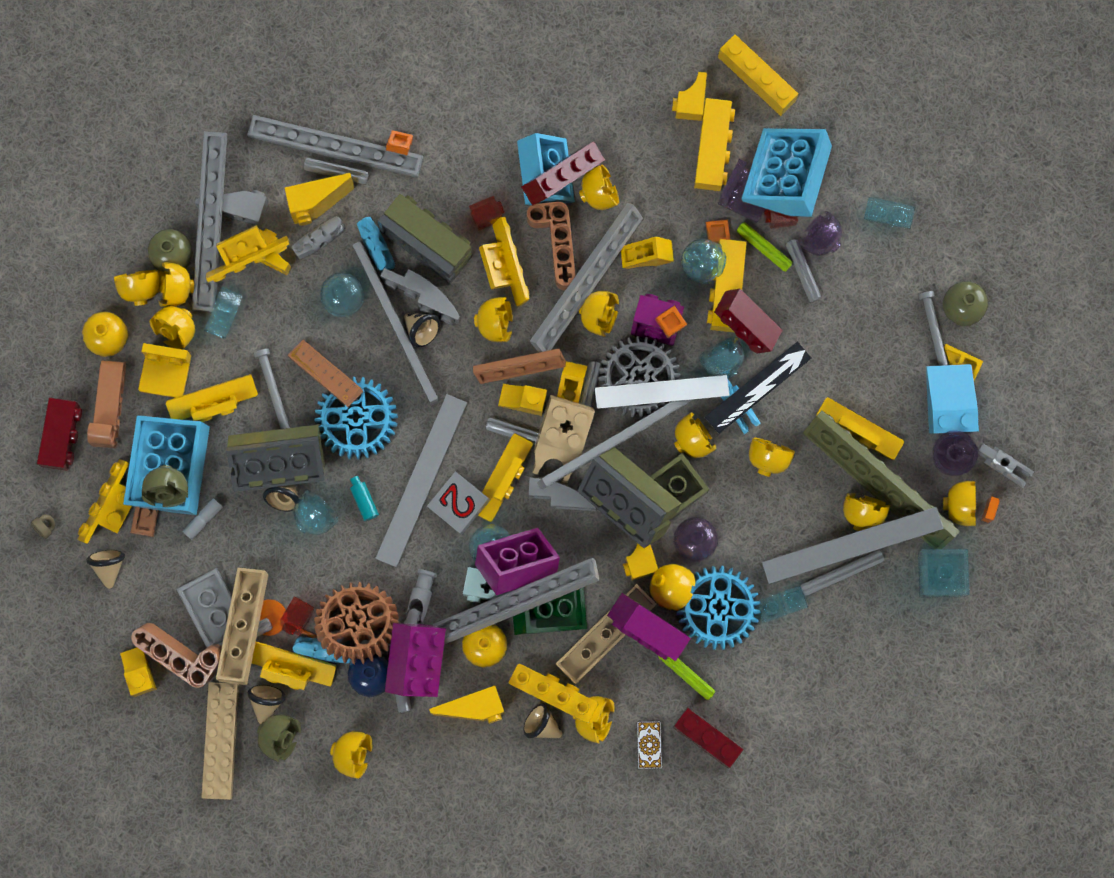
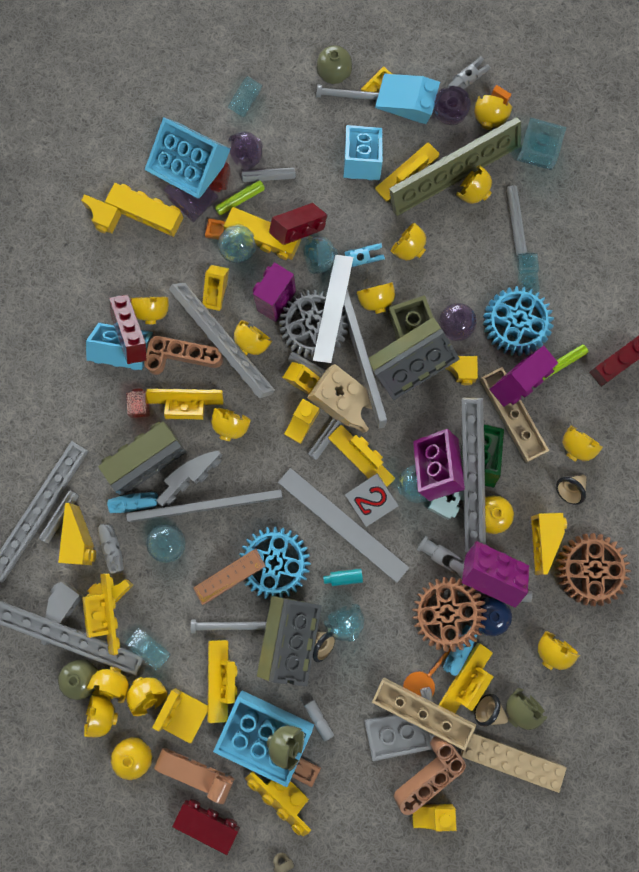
camera: 65 degrees left, 0 degrees up
tan hat [86,550,125,589] -> none
clear red brick [280,596,314,636] -> none
orange tile [386,130,413,155] -> none
tan hat [404,313,440,347] -> none
nougat tile [473,349,566,384] -> none
yellow bracket [509,664,598,723] -> none
light grey slope [529,477,596,511] -> none
tile [637,722,662,769] -> none
yellow cylinder [650,564,695,611] -> none
orange tile [655,305,687,338] -> none
black sticker [704,341,812,434] -> none
yellow brick [718,35,799,116] -> none
light grey tile [762,507,944,584] -> none
none -> medium azure slope [343,125,382,180]
none -> nougat gear [555,533,631,607]

